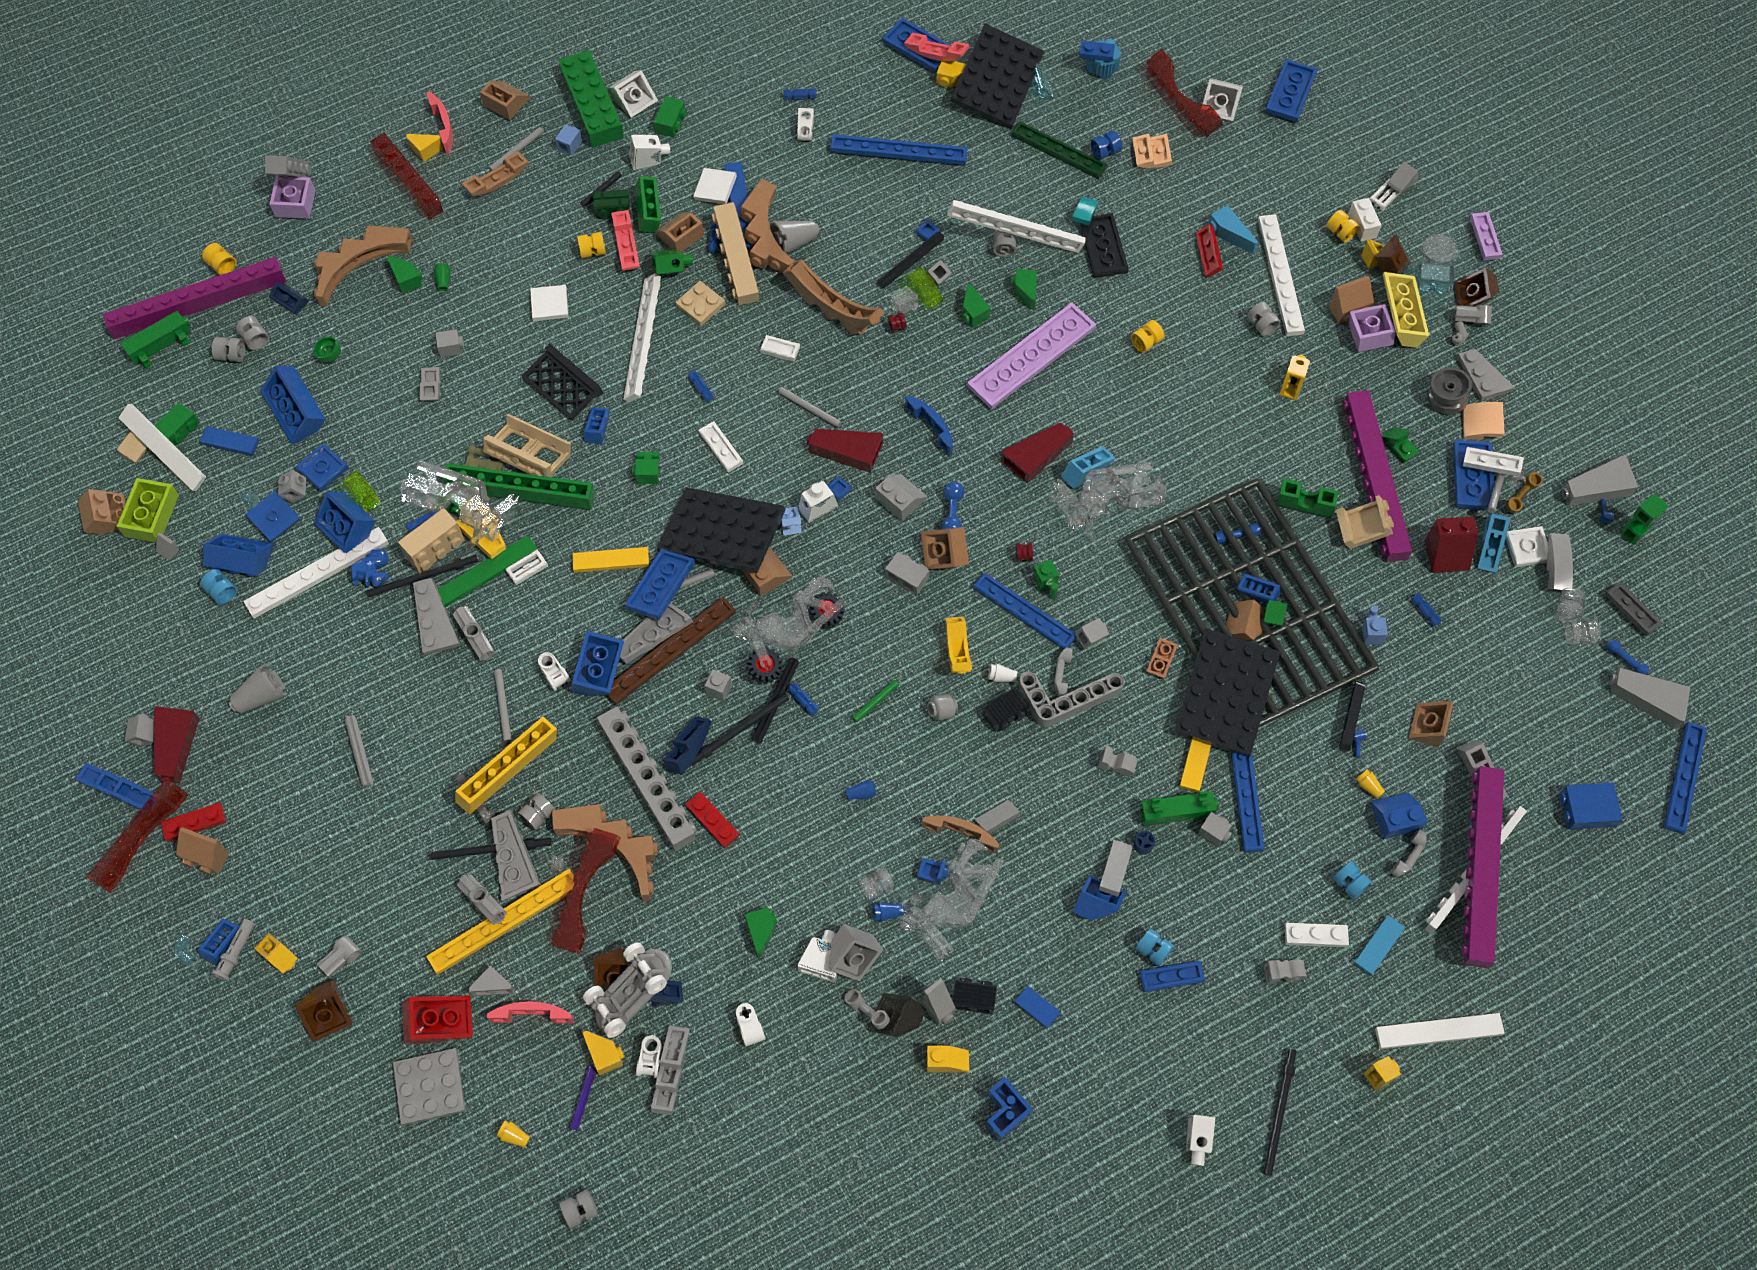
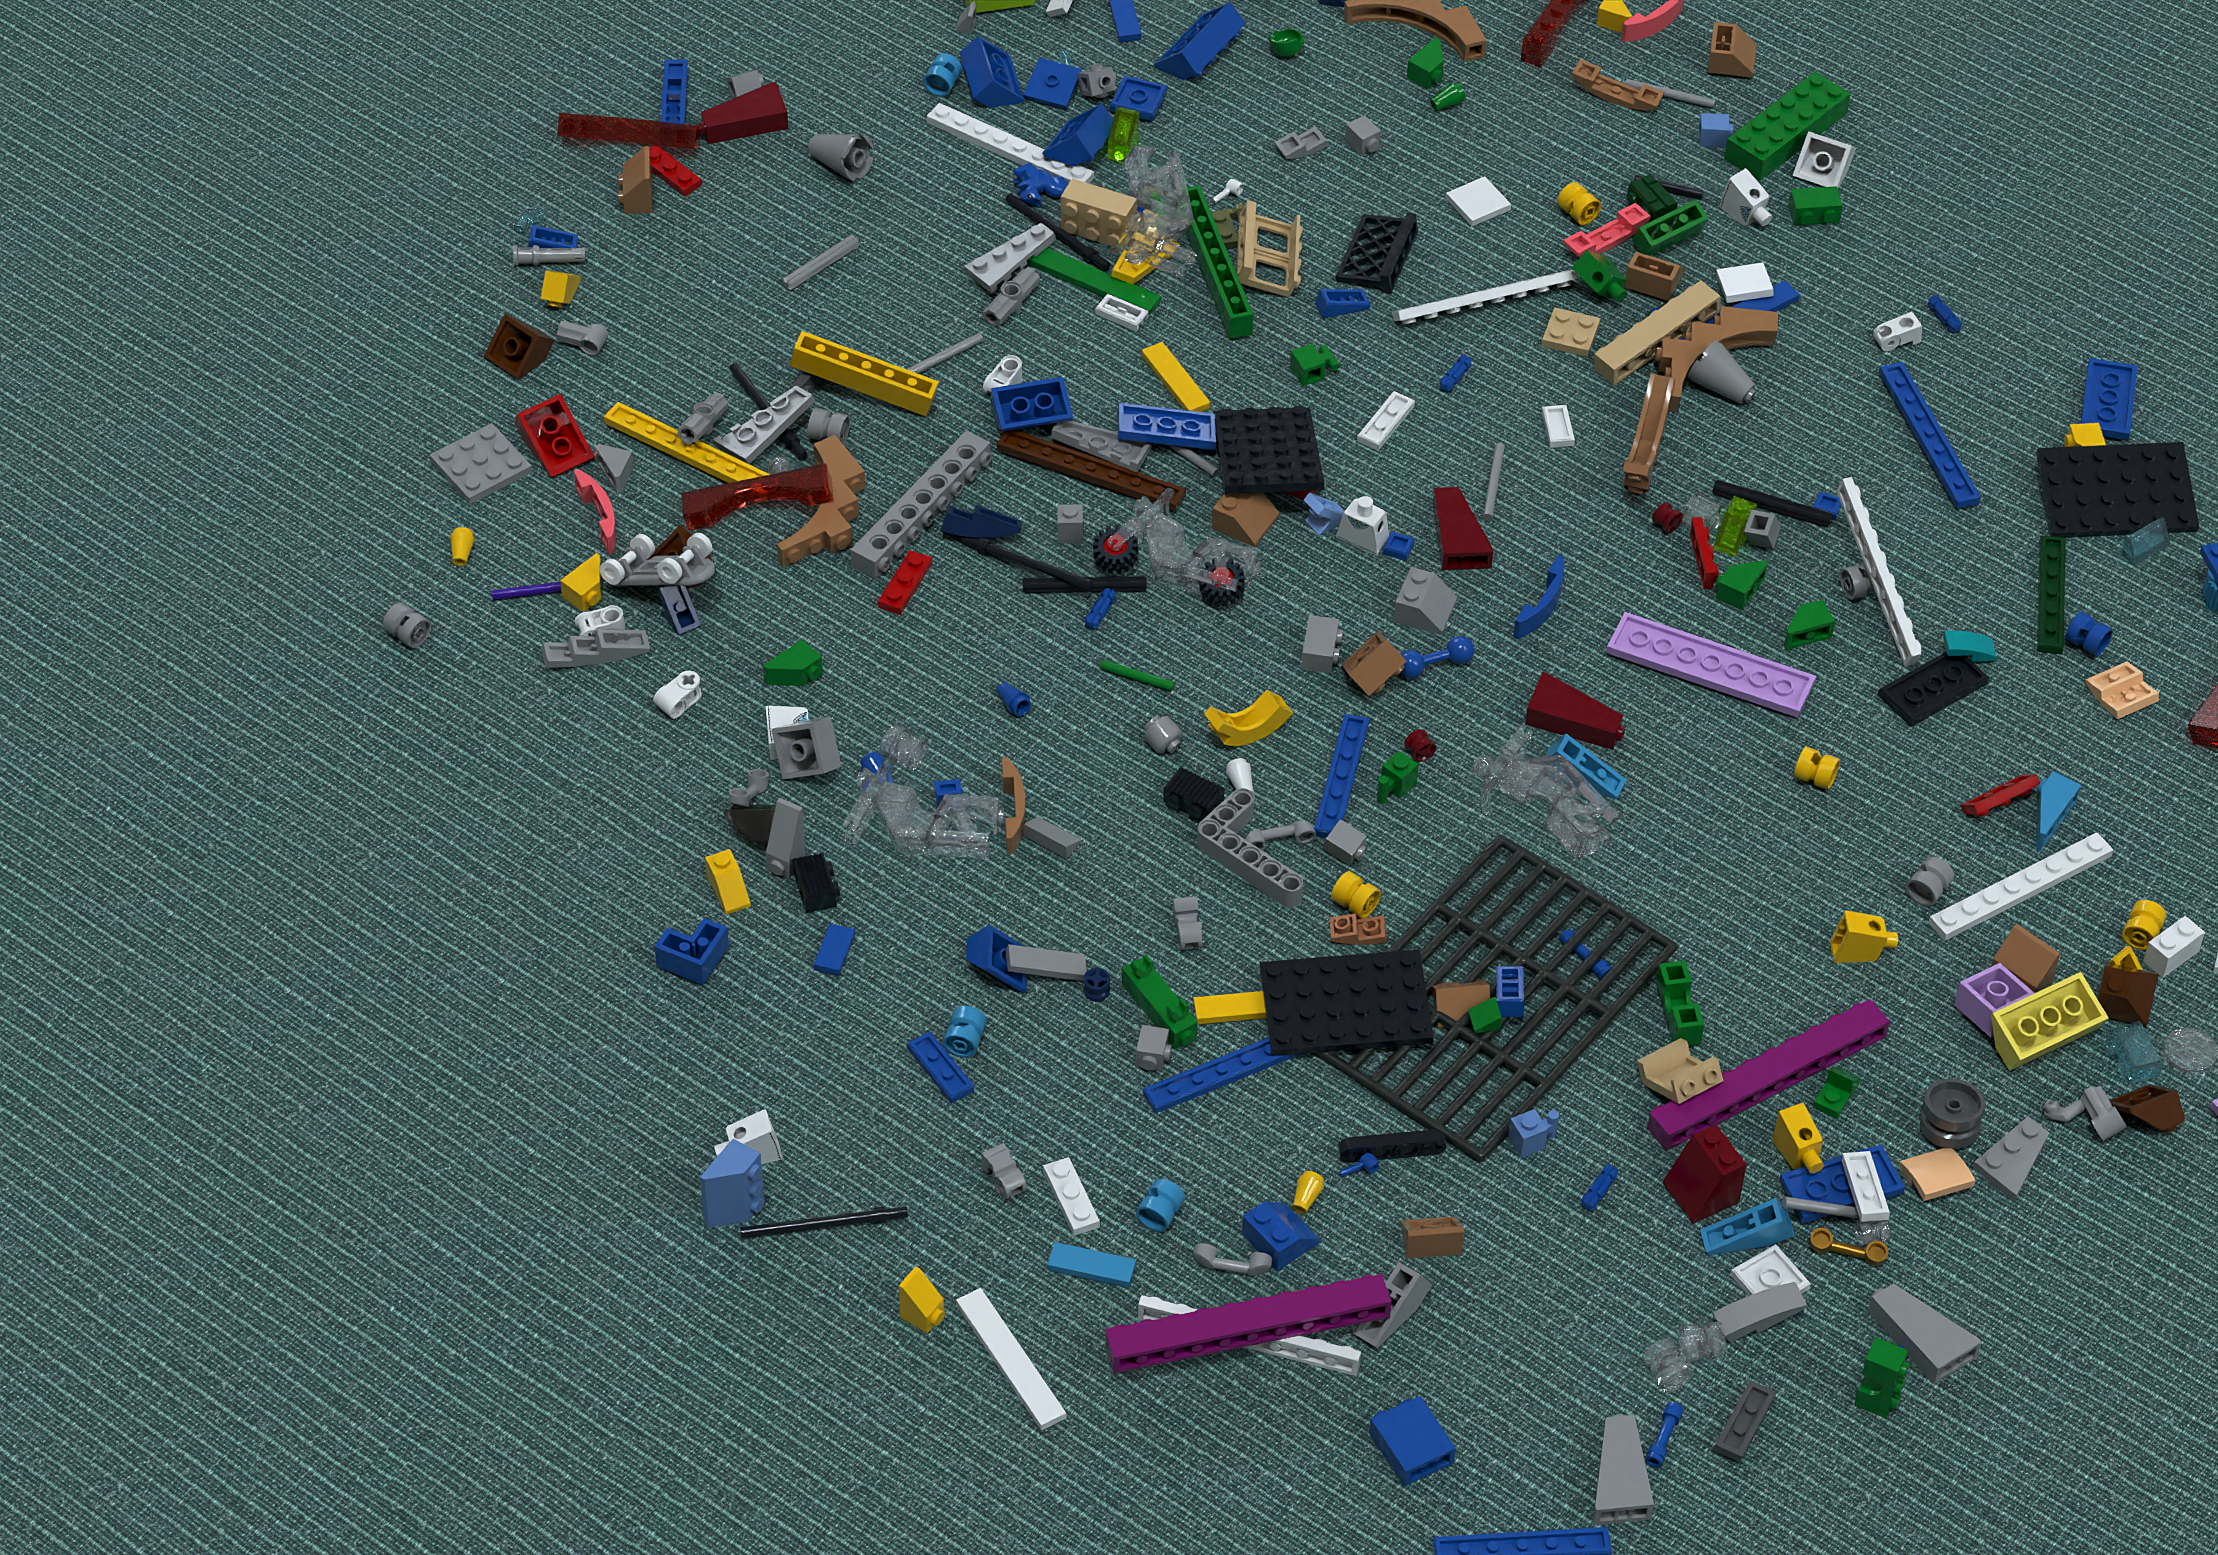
camera: 65 degrees right, 15 degrees down
coral slope [904,33,970,61] -> none
none -> medium blue slope [700,1139,765,1227]
none -> white hand [1212,179,1243,203]
none -> yellow wheel [1331,871,1381,919]
none -> red plate [1689,517,1719,590]
none -> yellow torso [1772,1103,1824,1174]

